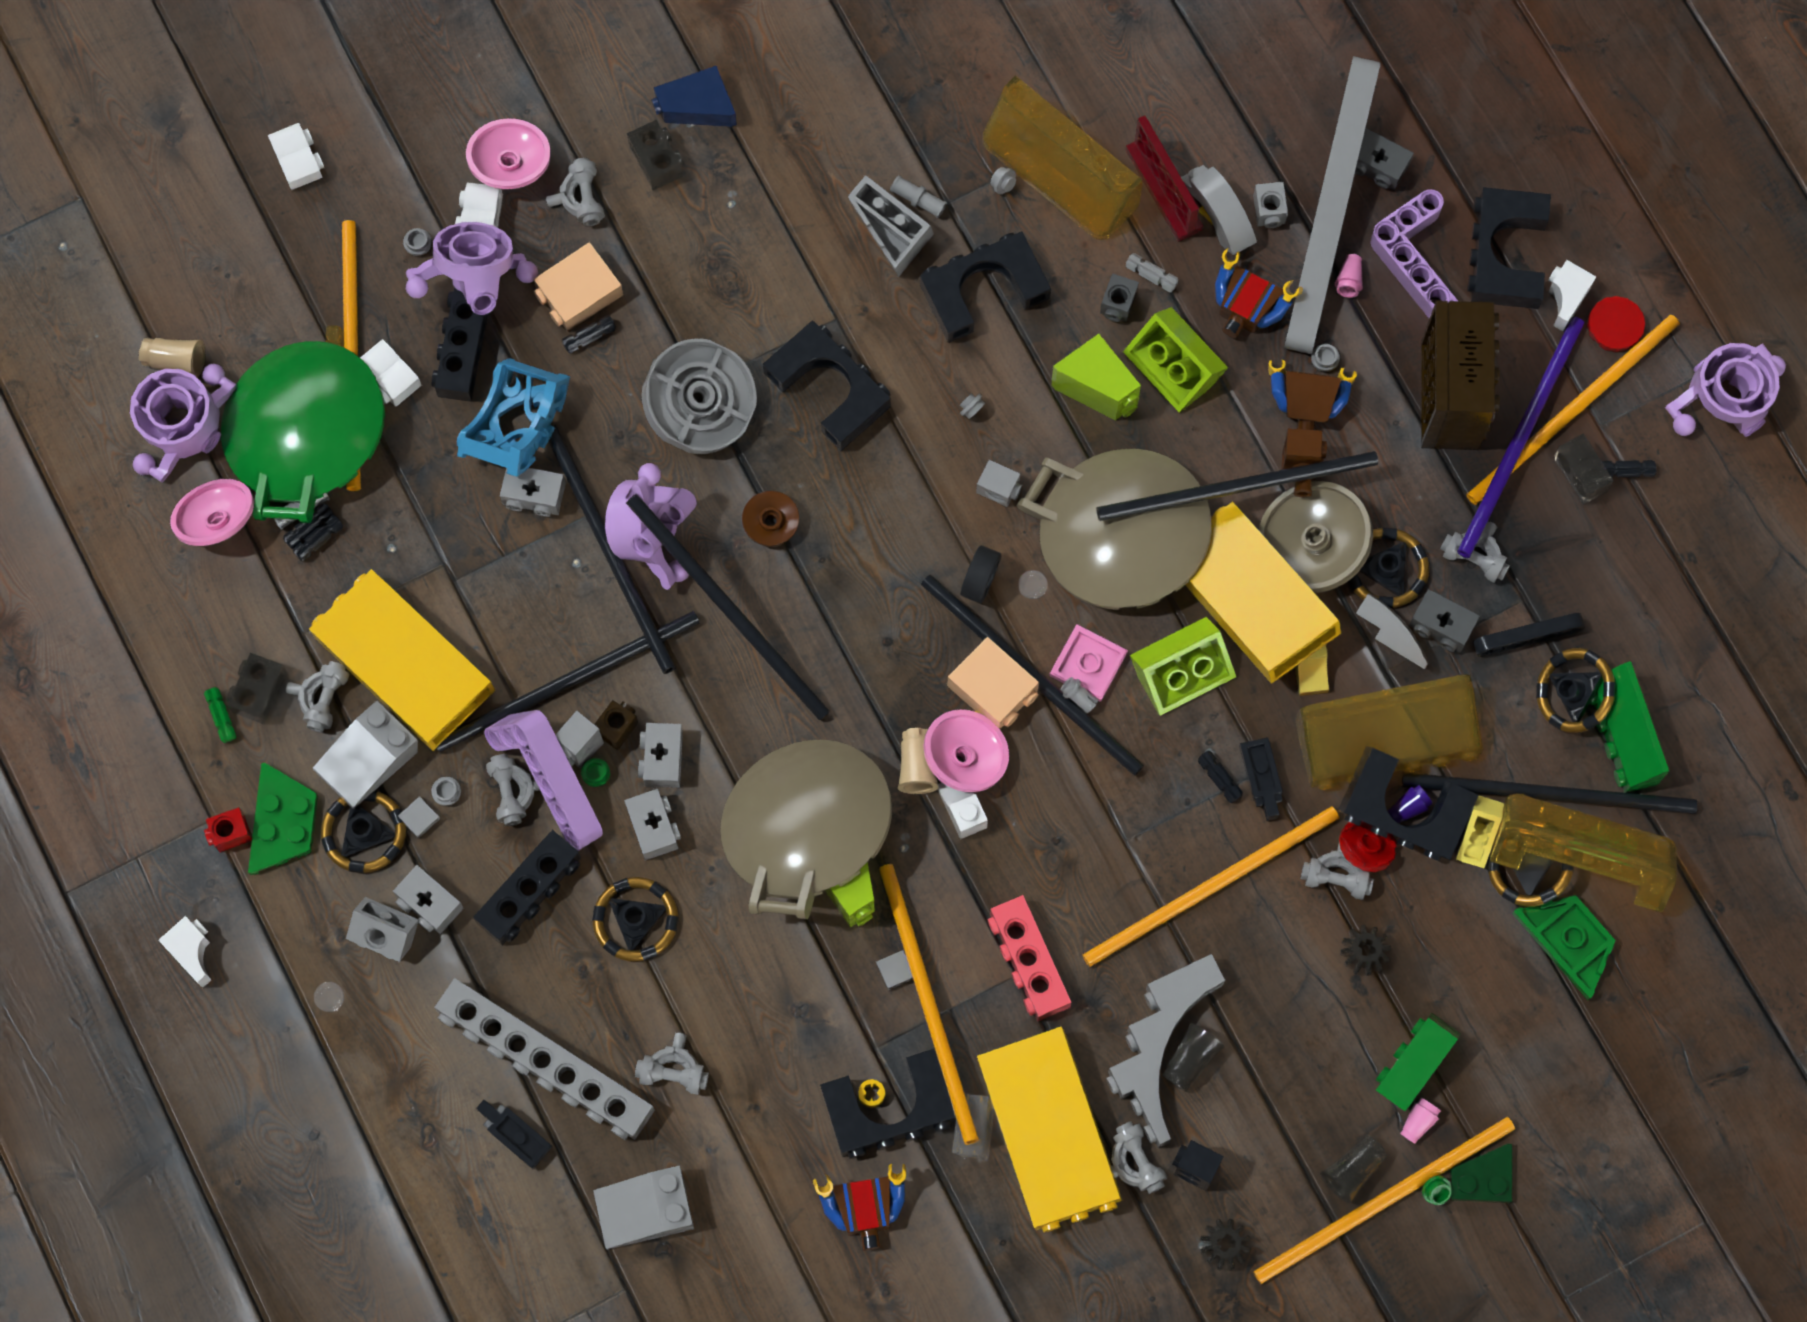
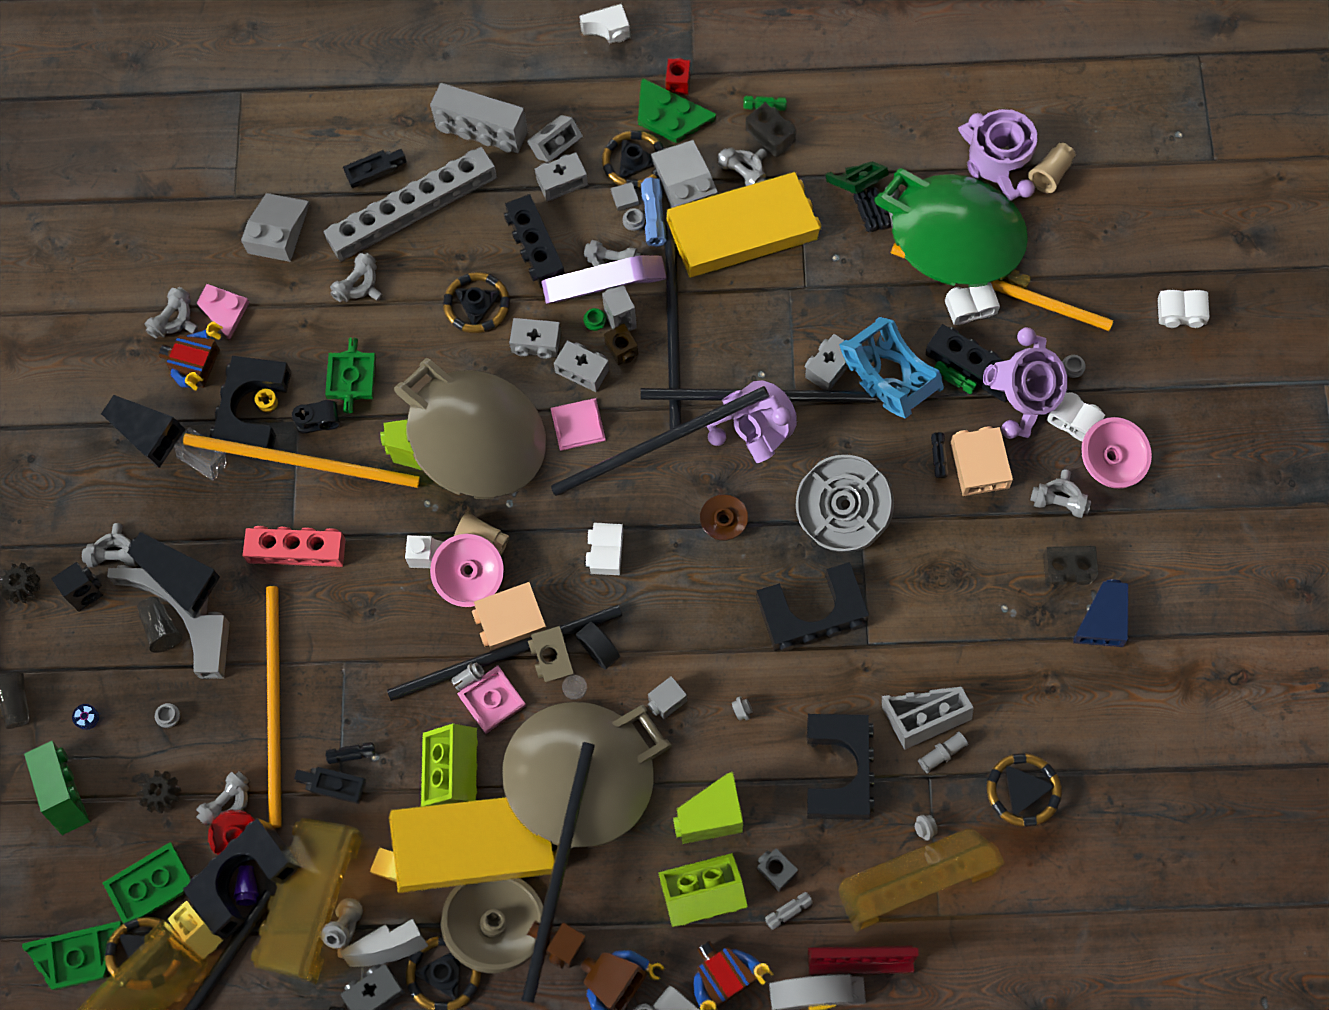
camera: 120 degrees right, 5 degrees down
bright pink dish [170,479,254,546] -> none
clear plate [314,982,344,1012] -> none
light grey tile [876,950,913,990] -> none
yellow brick [977,1026,1123,1233] -> none
bright pink cone [1400,1097,1441,1144] -> none
none -> clear blue tile [72,704,99,730]
none -> black slope [101,395,185,468]
none -> green plate [103,842,192,924]
none -> black slope [127,532,220,618]
none -> light grey piece [145,287,198,338]
none -> light grey plate [155,703,180,728]
none -> bright pink wing [197,284,249,339]
none -> black piece [292,400,339,433]
none -> light grey piece [321,898,363,958]
none -> green plate [325,338,376,414]
none -> light grey brick [430,83,528,153]
none -> dark tan brick [528,626,574,682]
none -> bright pink piece [550,398,606,451]
none -> white brick [586,523,623,575]
none -> medium blue axle [641,177,667,247]
none -> dark green wing [825,161,889,194]
none -> green axle [934,361,977,394]
none -> piece [987,753,1062,827]

